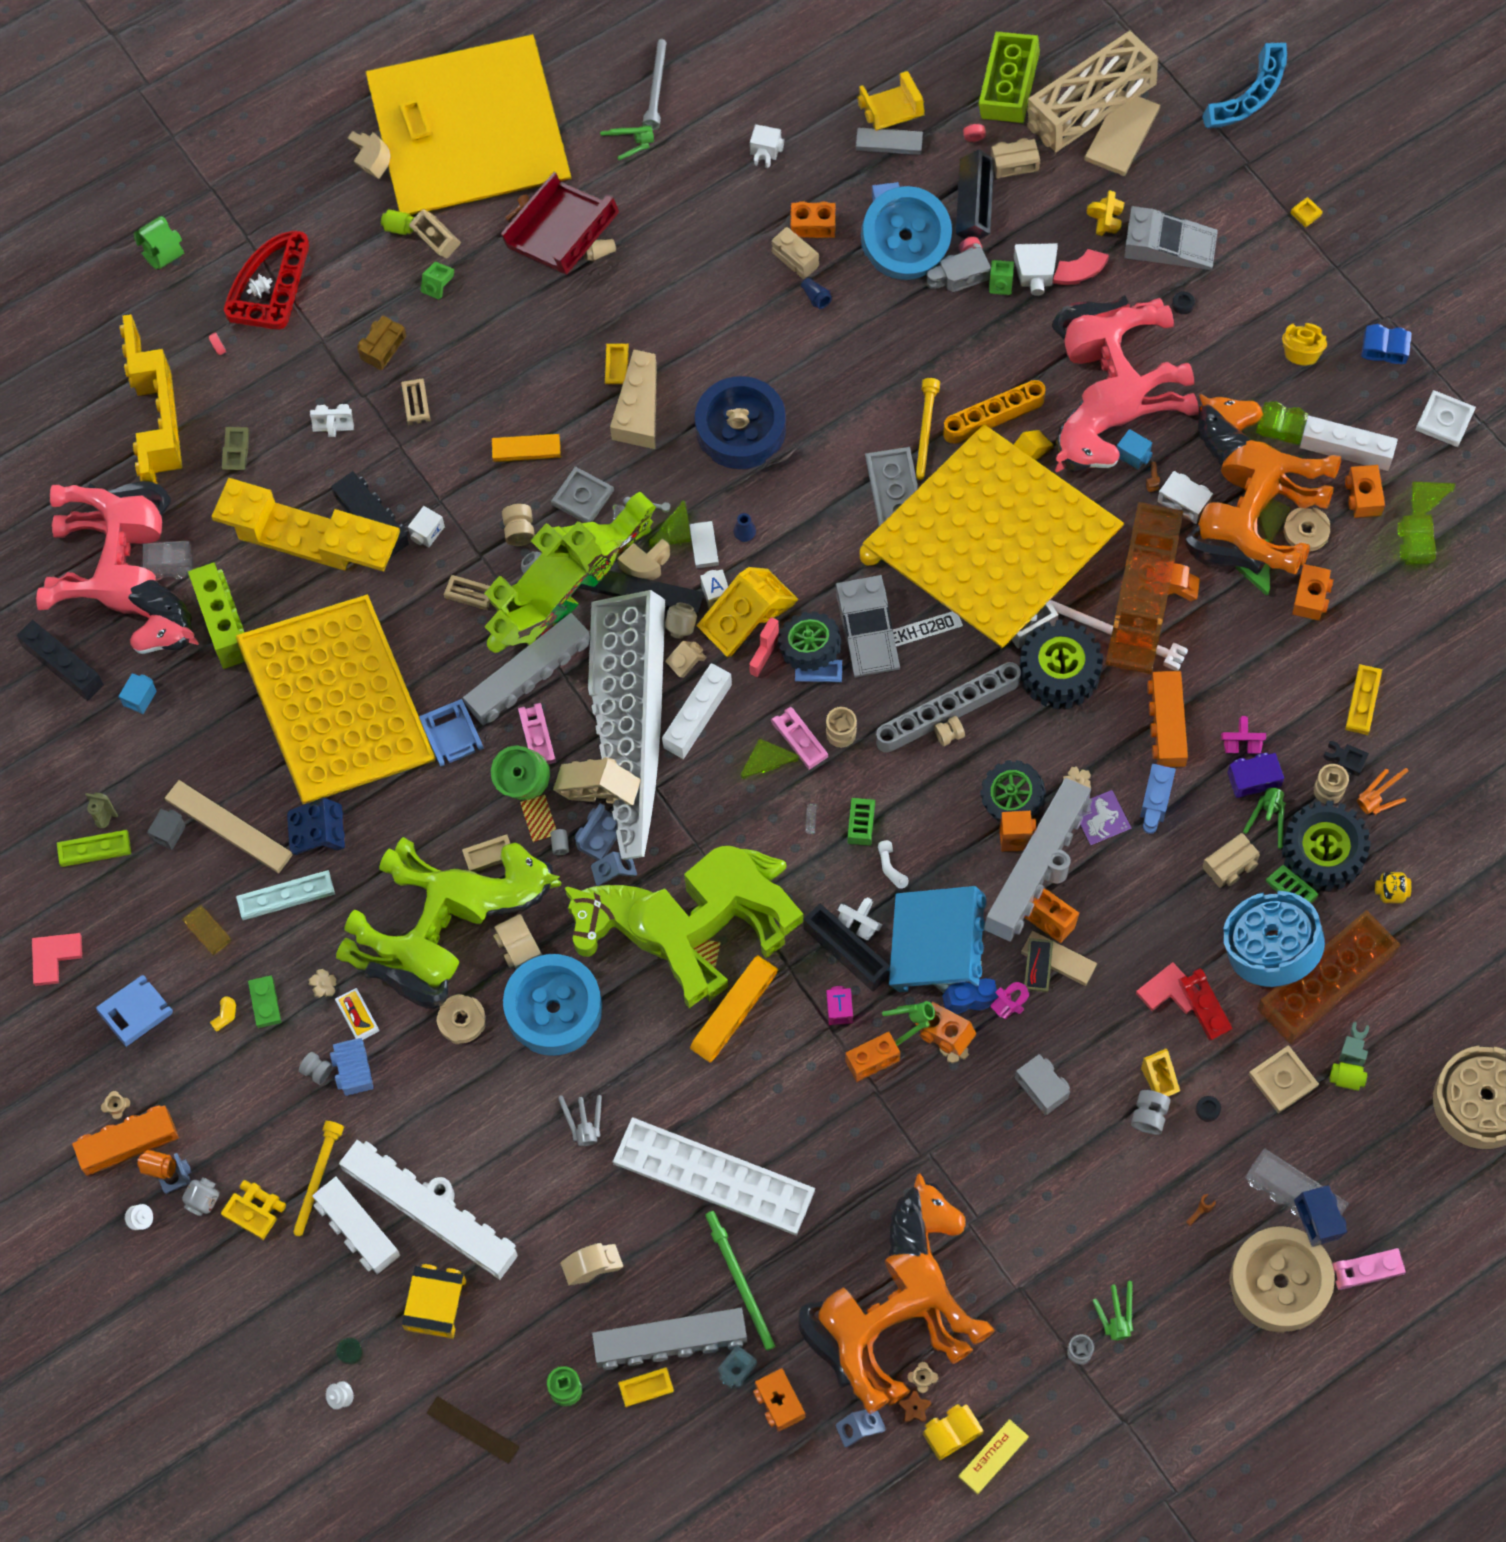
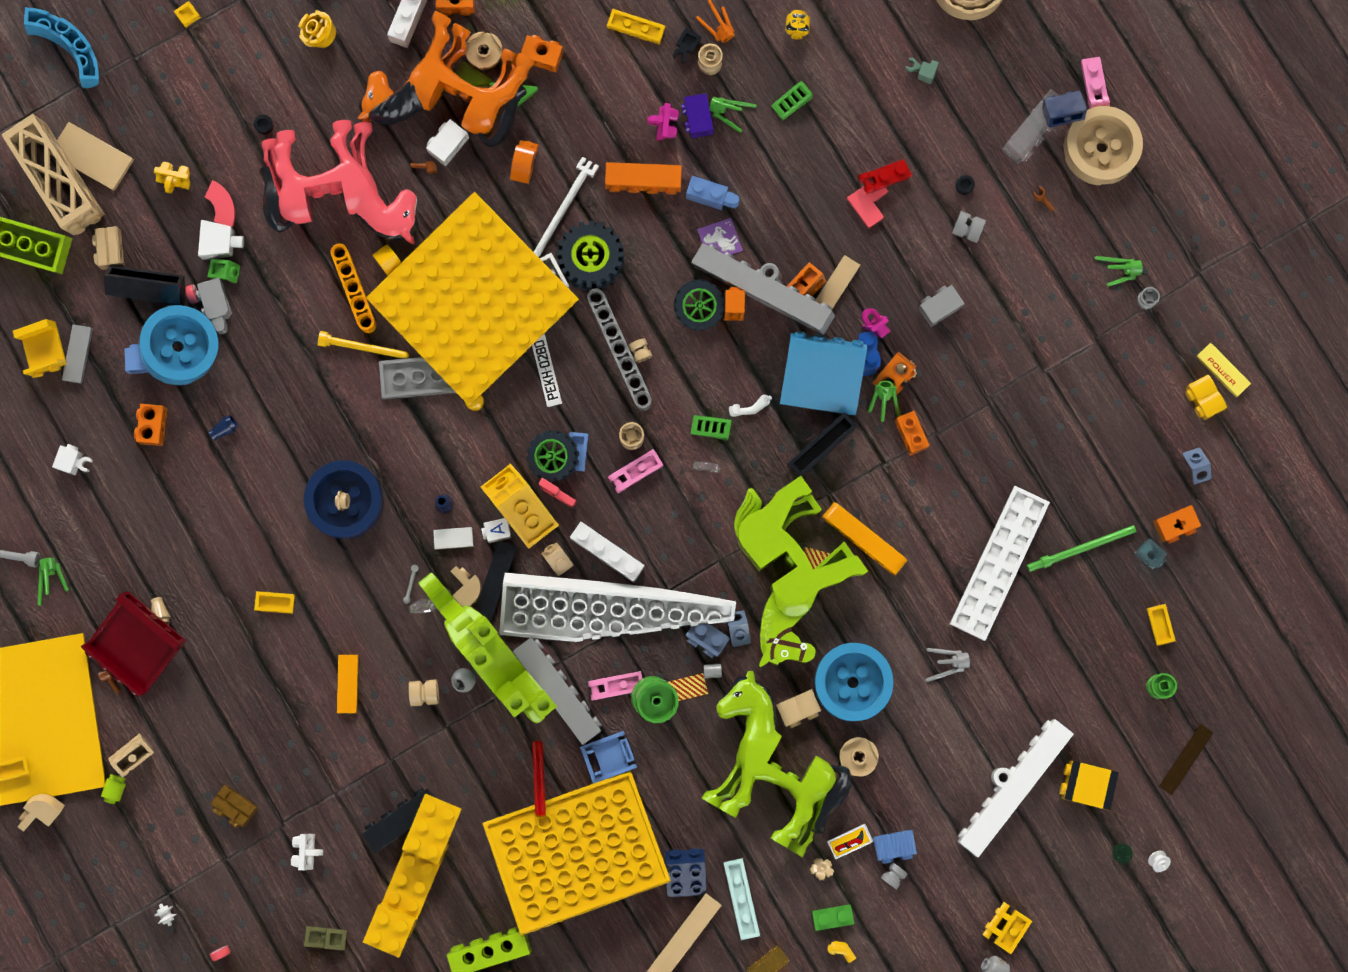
camera: 90 degrees left, 15 degrees up
red beam [224,231,309,330] -> none
yellow piece [294,1121,344,1236] -> none
white brick [312,1177,400,1275] -> none
tan tile [401,379,430,425] -> none
white brick [408,506,445,547] -> none
bright green bracket [421,262,455,299] -> none
tan tile [444,575,491,611] -> none
tan tile [462,834,510,872] -> none
light grey tile [551,467,614,523] -> none
tan wedge [553,757,641,805] -> none
tan brick [560,1243,624,1285] -> none
light grey brick [592,1308,747,1370] -> none
tan wedge [610,350,657,449] -> none
clear neon green tile [649,501,692,548] -> none
dark tan head [665,603,697,639] -> none
clear neon green tile [741,738,799,779] -> none
tan brick [772,227,819,280] -> none
orange animal [798,1174,995,1414] -> none
dark pink brick [826,986,853,1025] -> none
light grey slope [836,575,900,678] -> none
white hips [838,897,882,940] -> none
dark orange plate [898,1391,932,1423] -> none
tan plate [908,1362,938,1393] -> none
coral tile [963,124,986,142] -> none
black slope [1024,938,1053,992] -> none
tan plant [1063,767,1091,788] -> none
clear orange bracket [1105,502,1183,674] -> none
dark azure brick [1117,429,1153,469] -> none
light grey slope [1124,206,1218,270] -> none
yellow slope [1141,1049,1180,1097] -> none
tan brick [1202,833,1260,888] -> none
dark azure brick [1223,891,1325,987] -> none
tan plate [1248,1045,1319,1114] -> none
clear neon green brick [1256,401,1309,445] -> none
clear orange brick [1257,910,1401,1044] -> none
black wheel [1281,801,1371,892] -> none
lime brick [1329,1062,1367,1091] -> none
none -> red axle [532,741,546,817]

